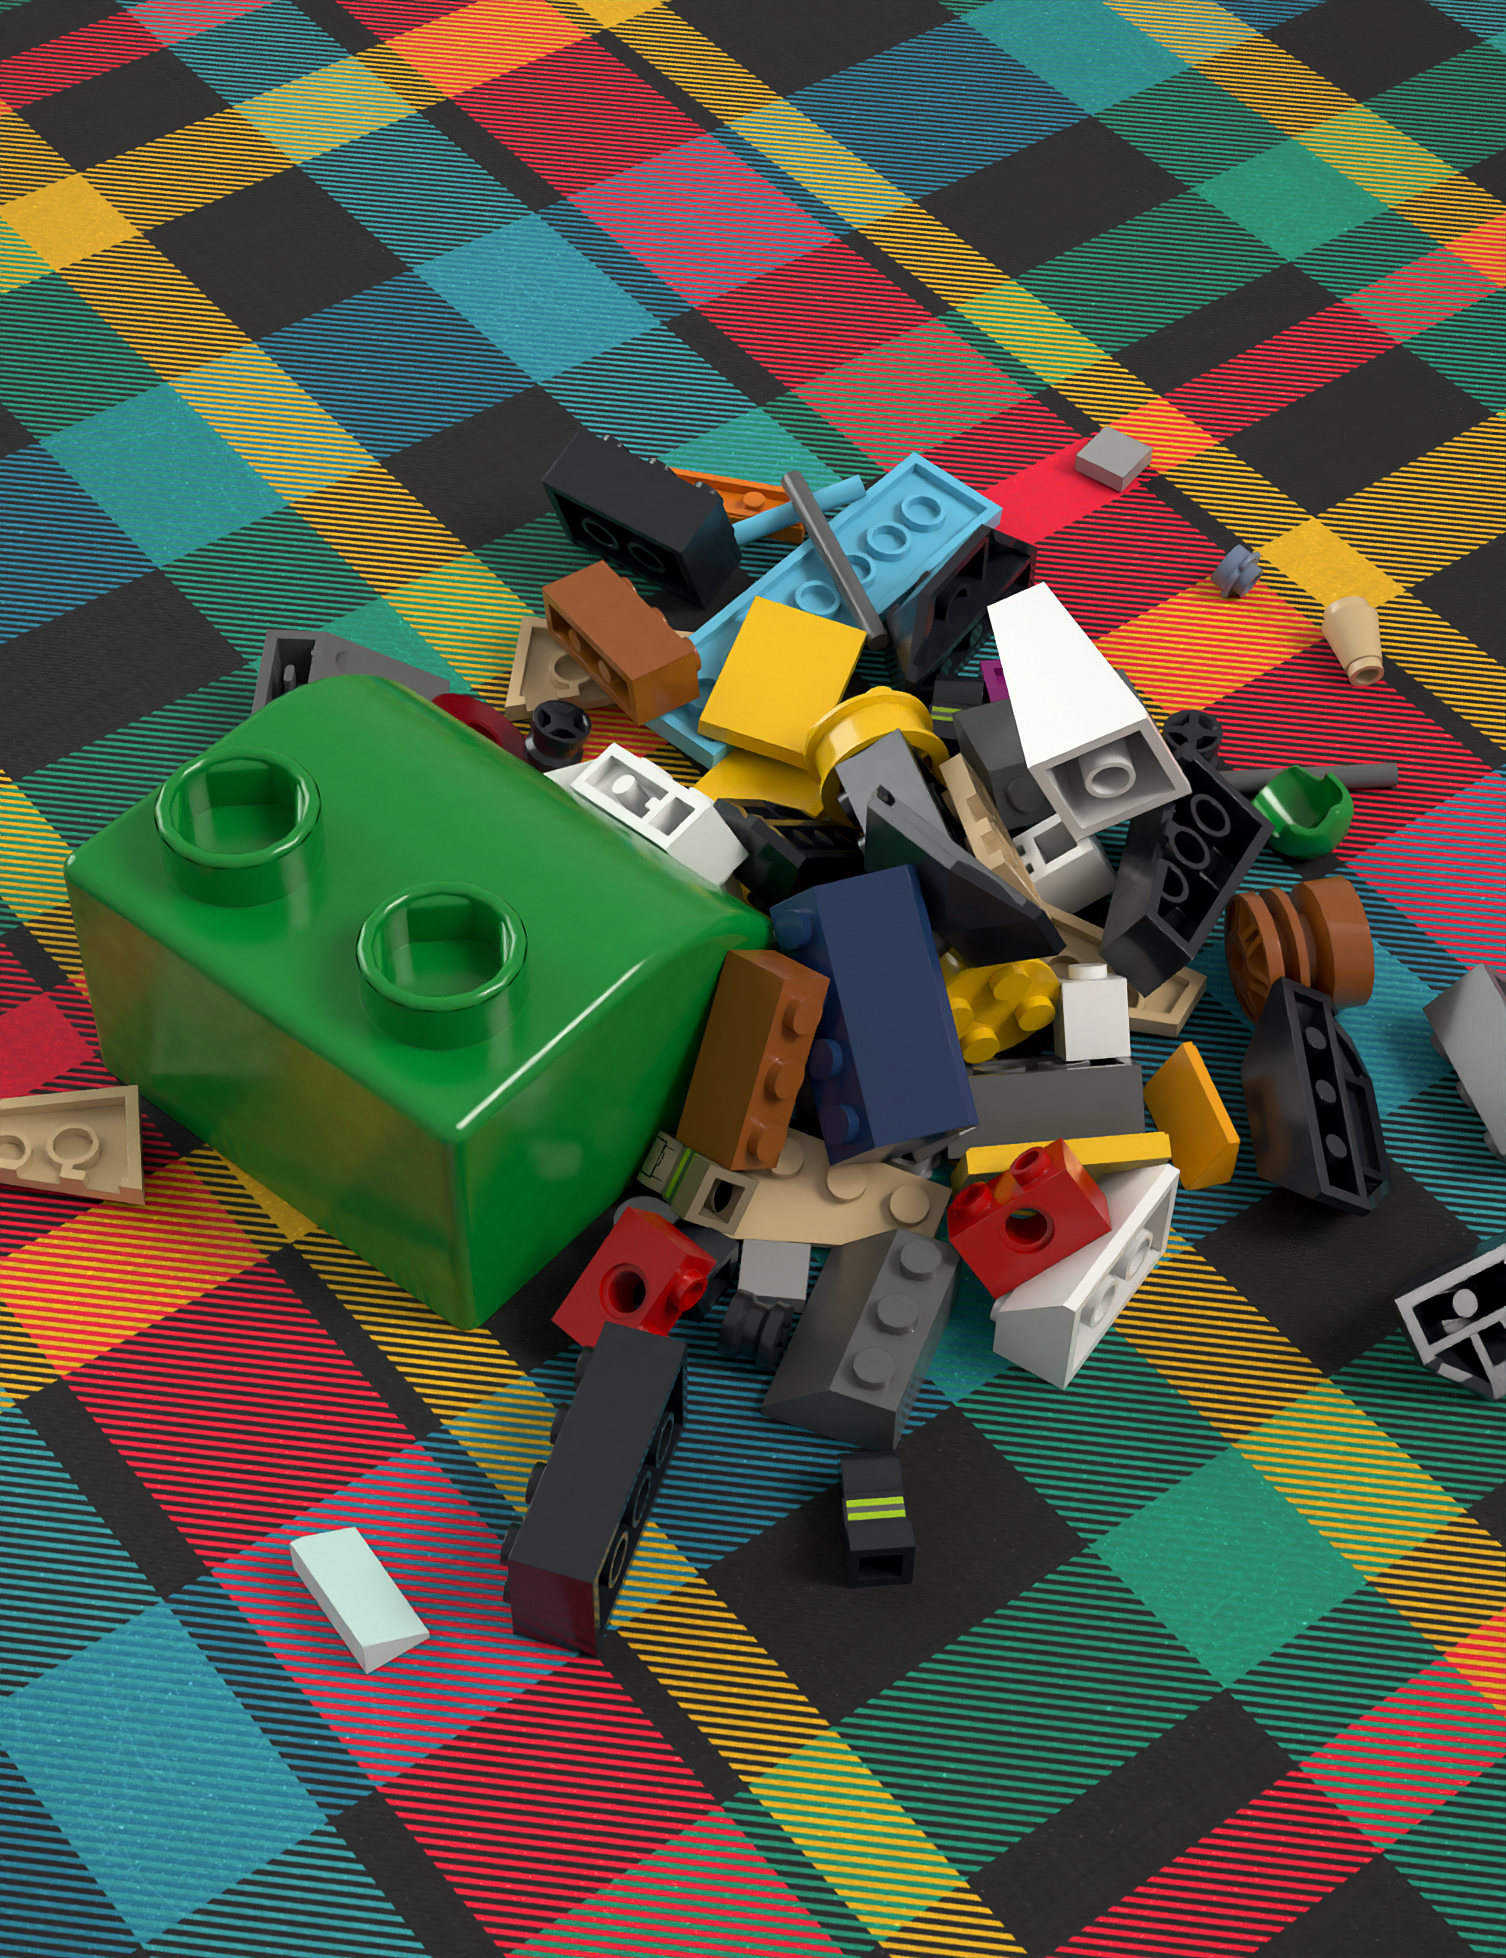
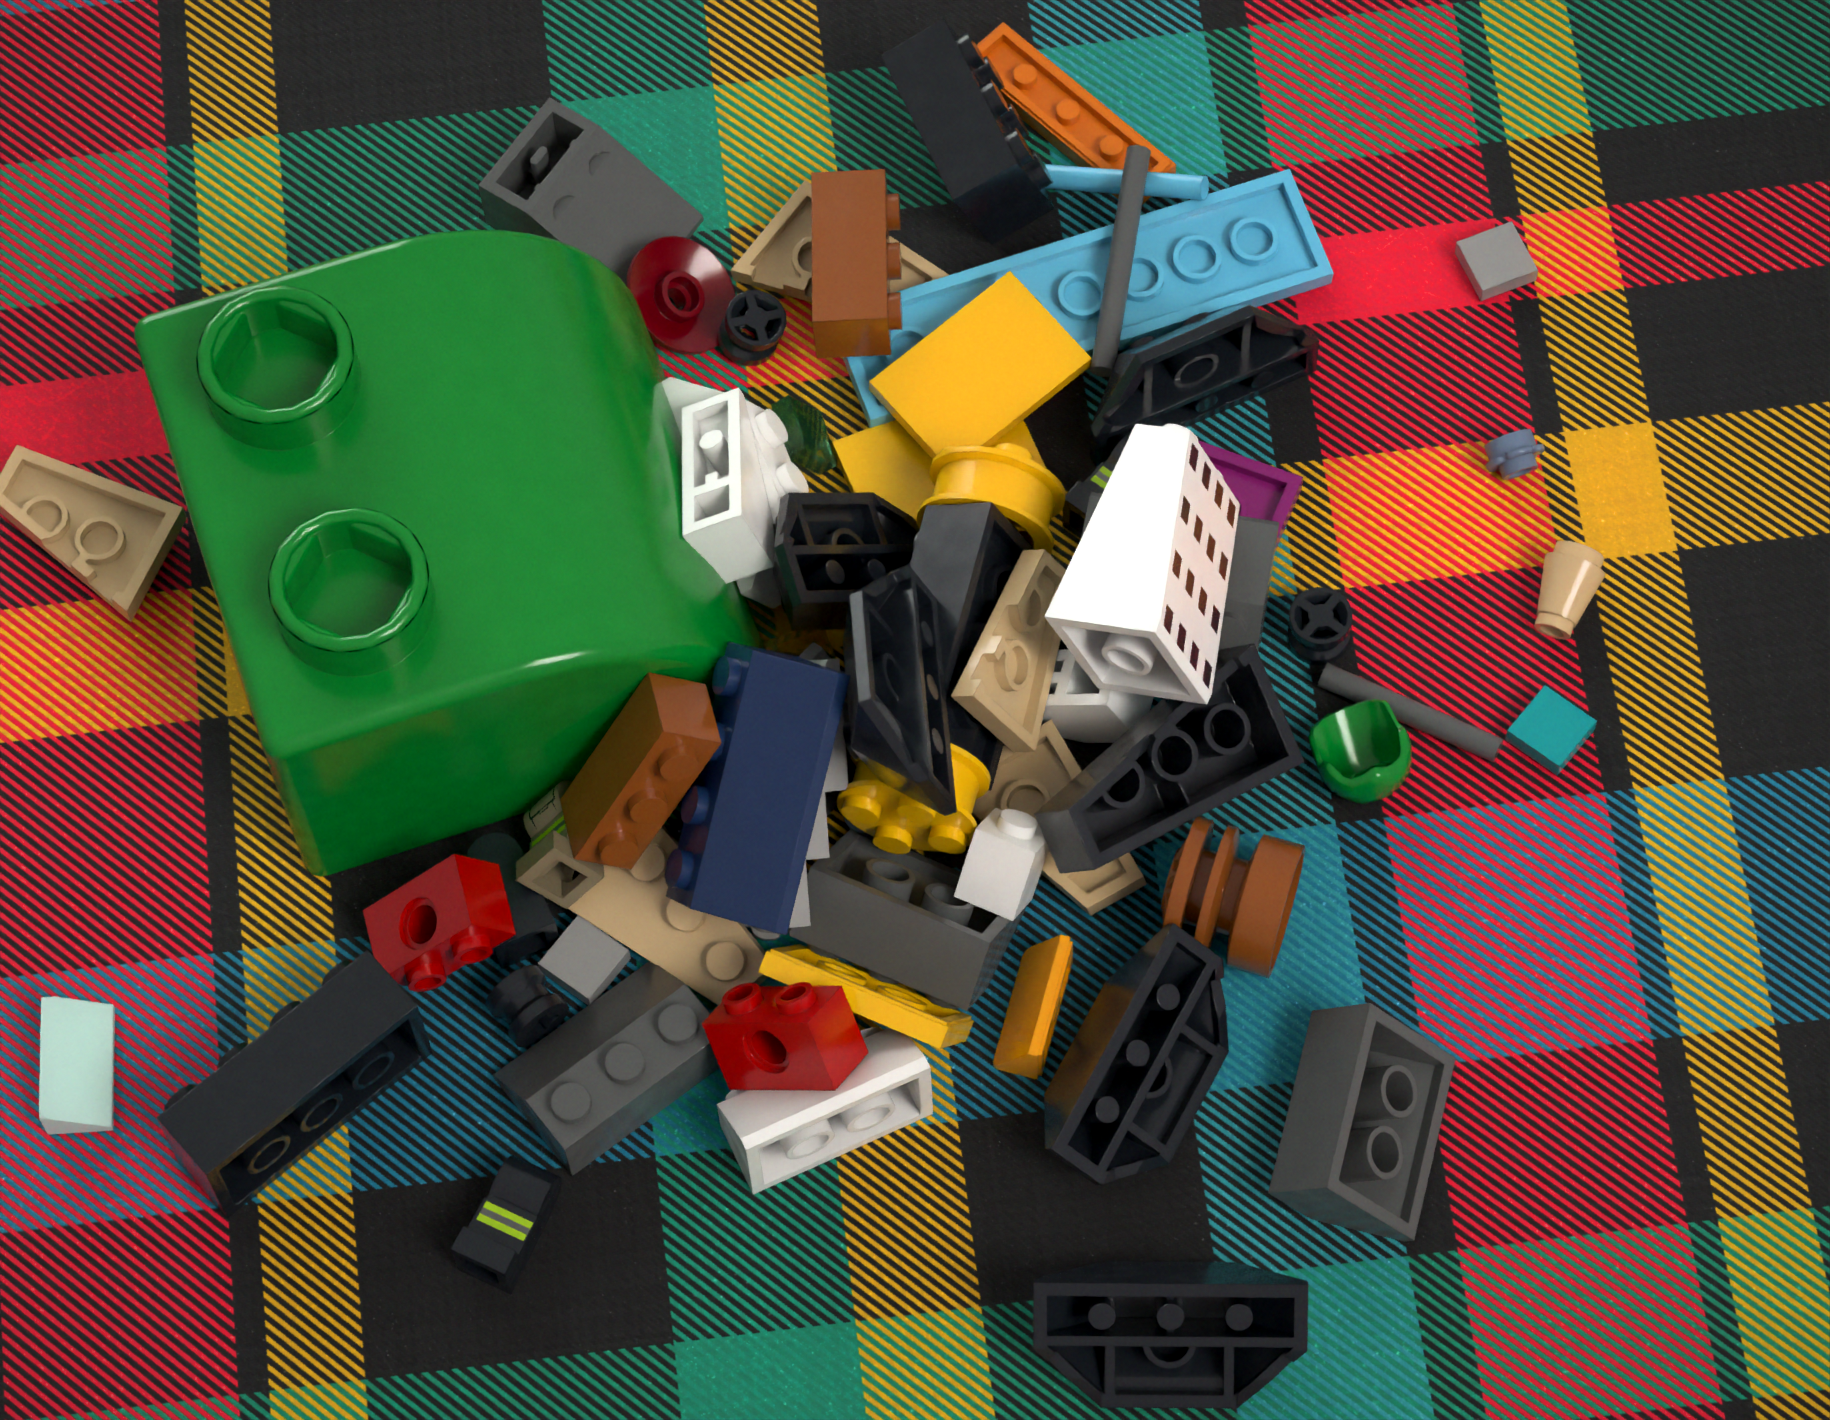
camera: 35 degrees right, 15 degrees up
none -> teal tile [1505,685,1597,775]

